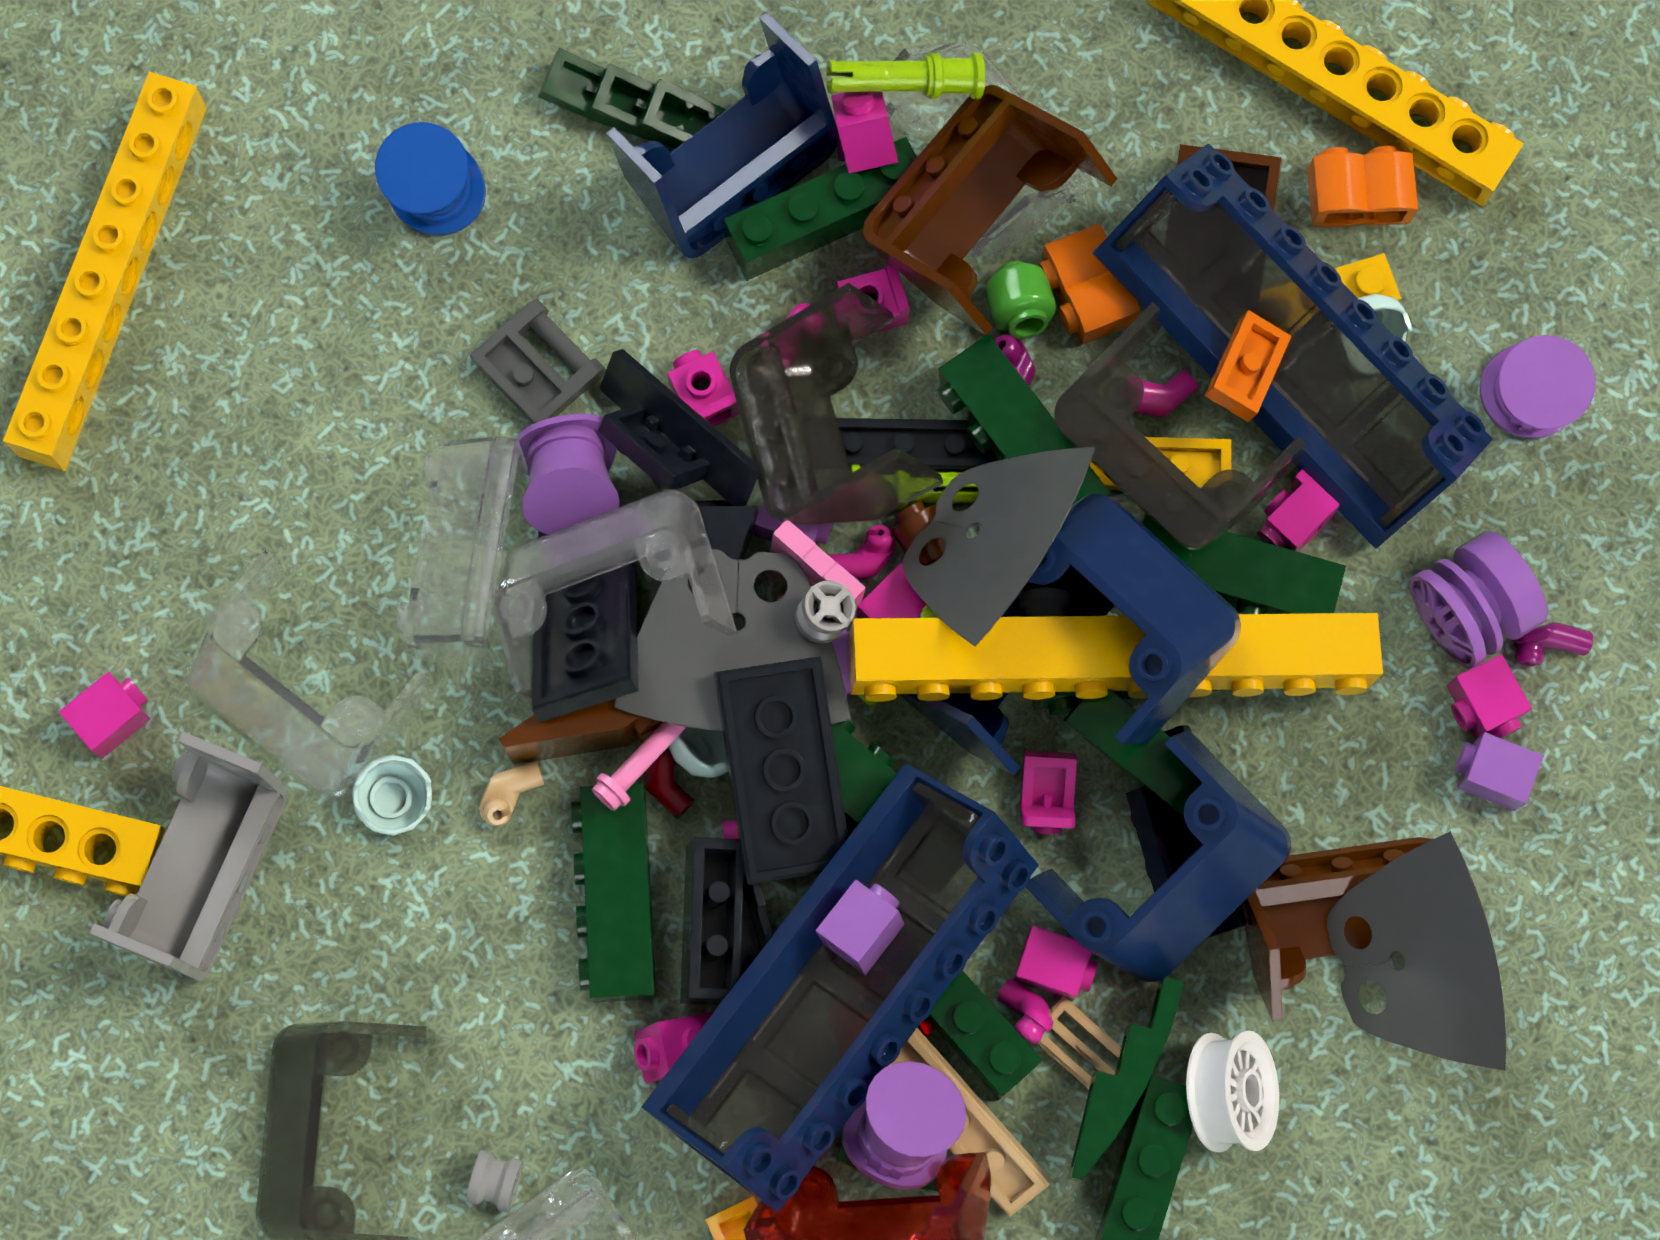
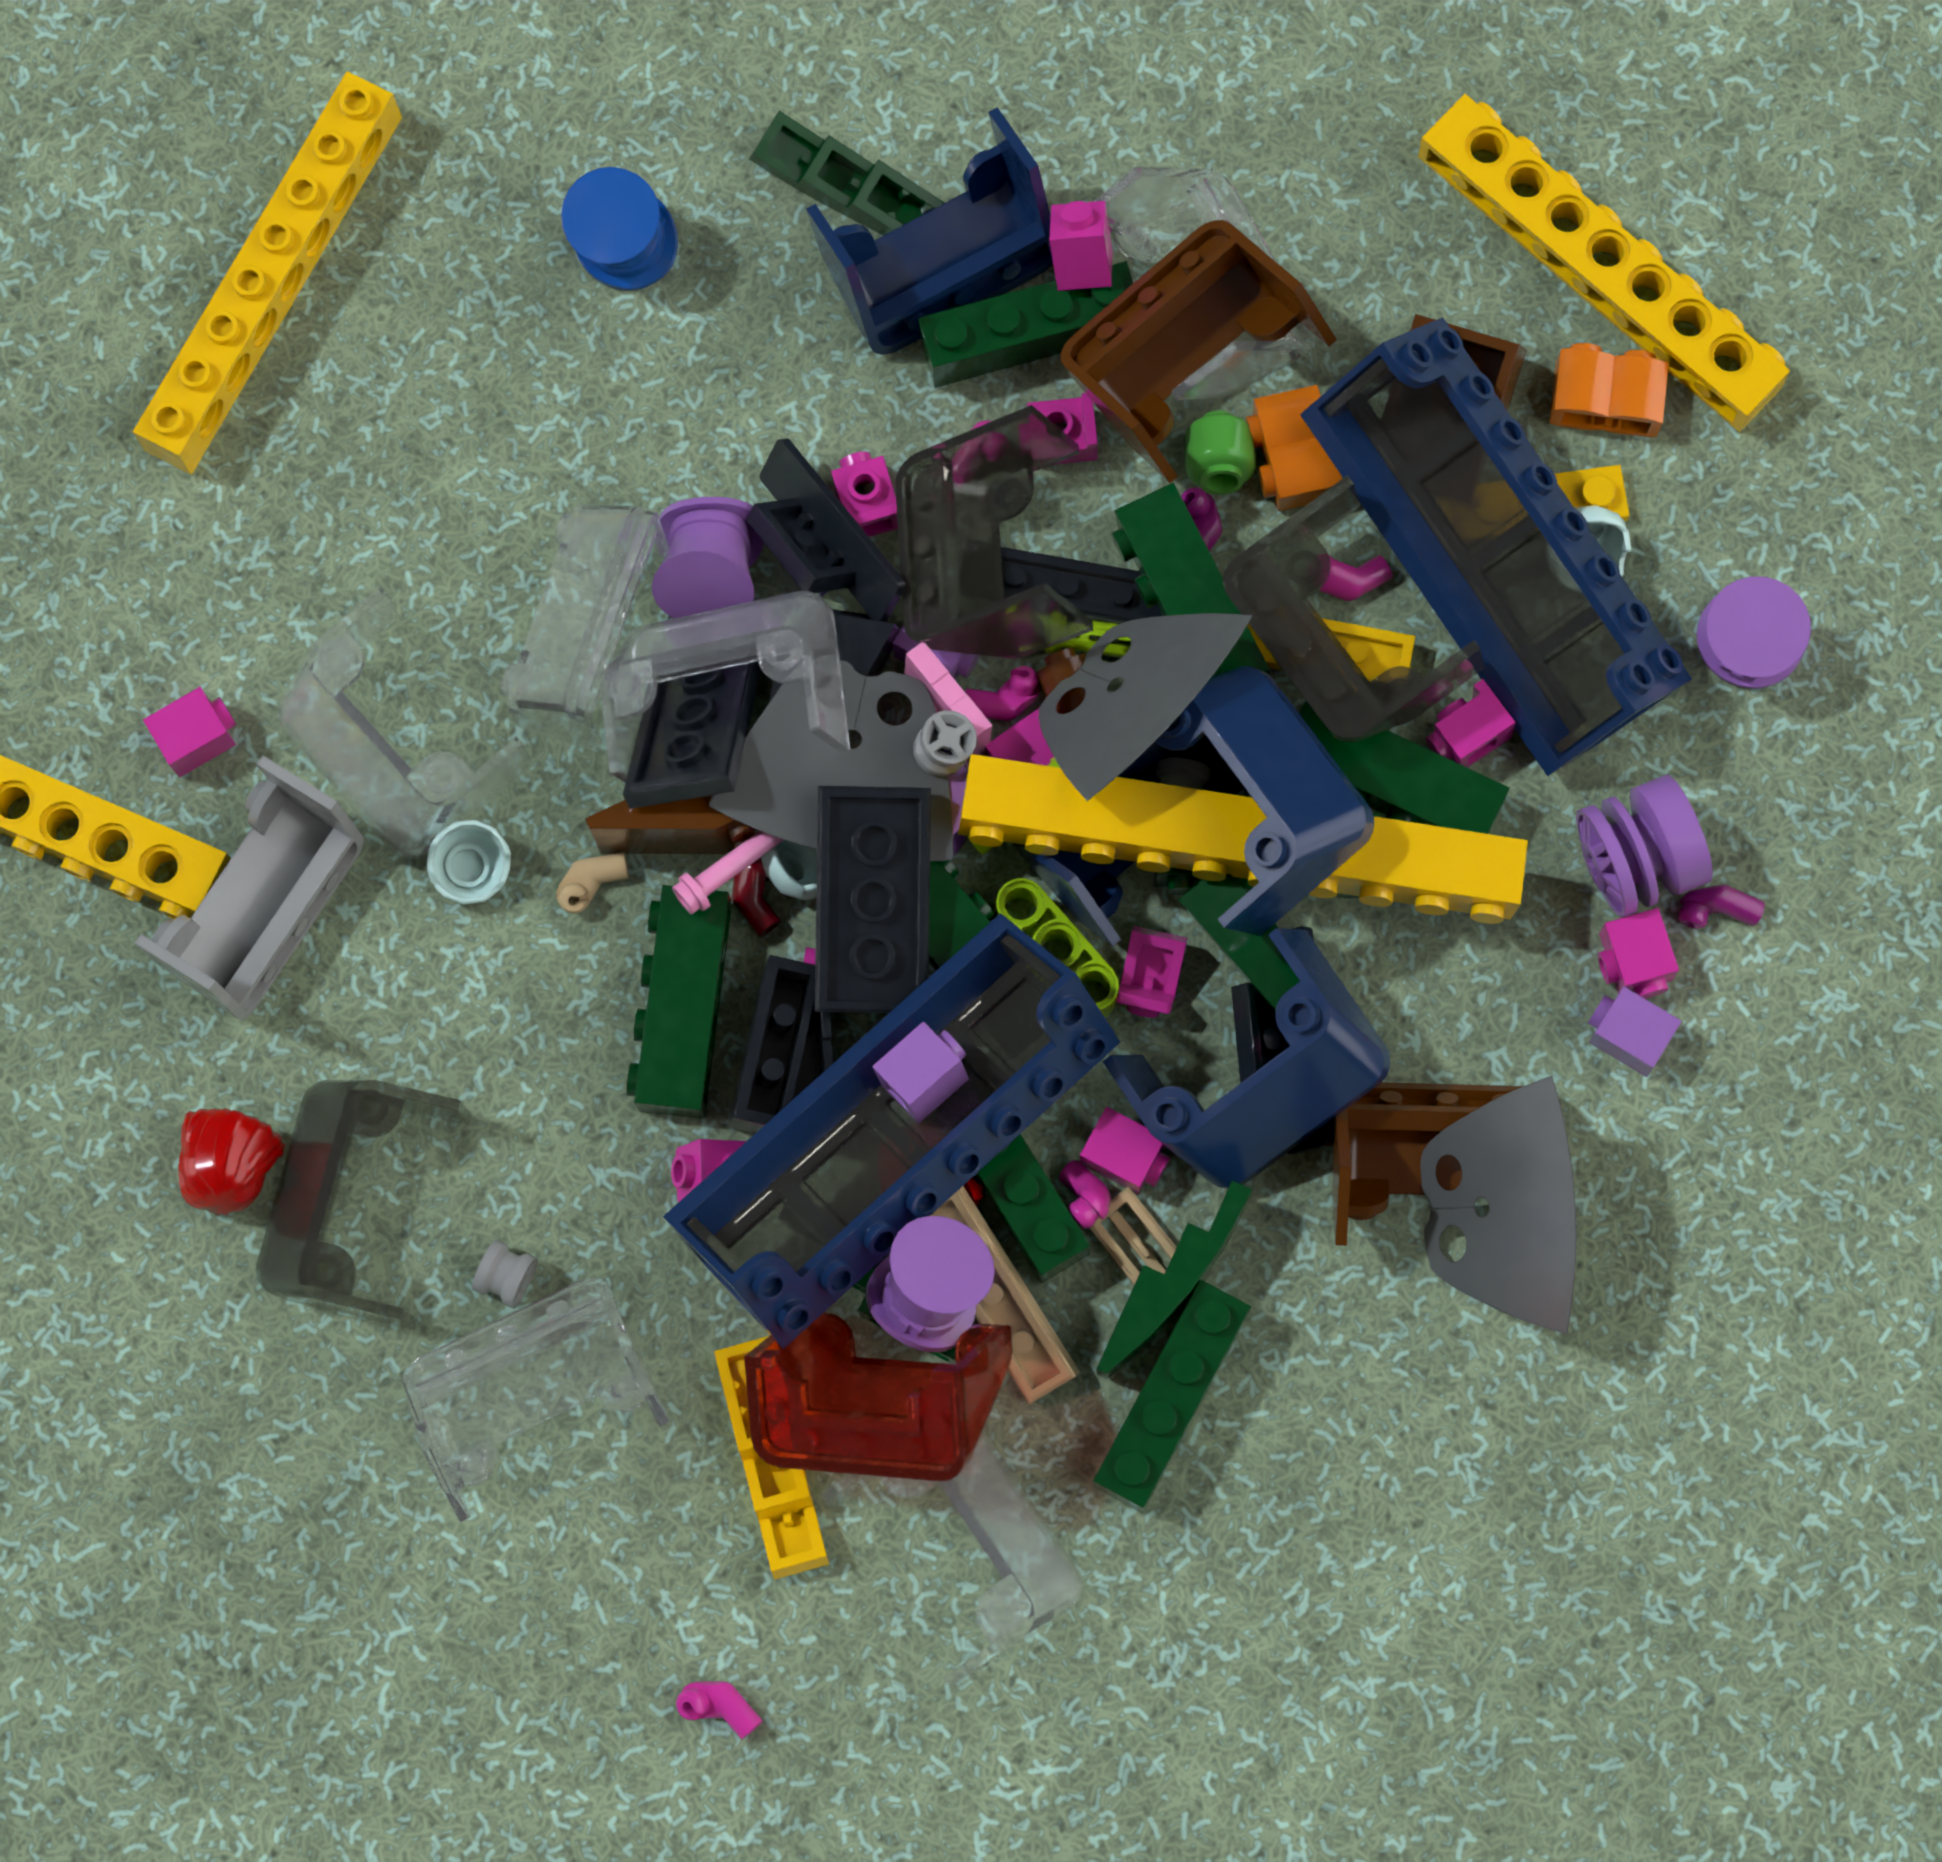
camera: 20 degrees right, 0 degrees up
dark grey plate [470,299,606,424] -> none
lime pin [826,52,985,99] -> none
white wheel [1186,1031,1279,1152] -> none
orange plate [1205,310,1291,422] -> none
none -> red hair [178,1108,286,1216]
none -> lime beam [995,878,1119,1018]

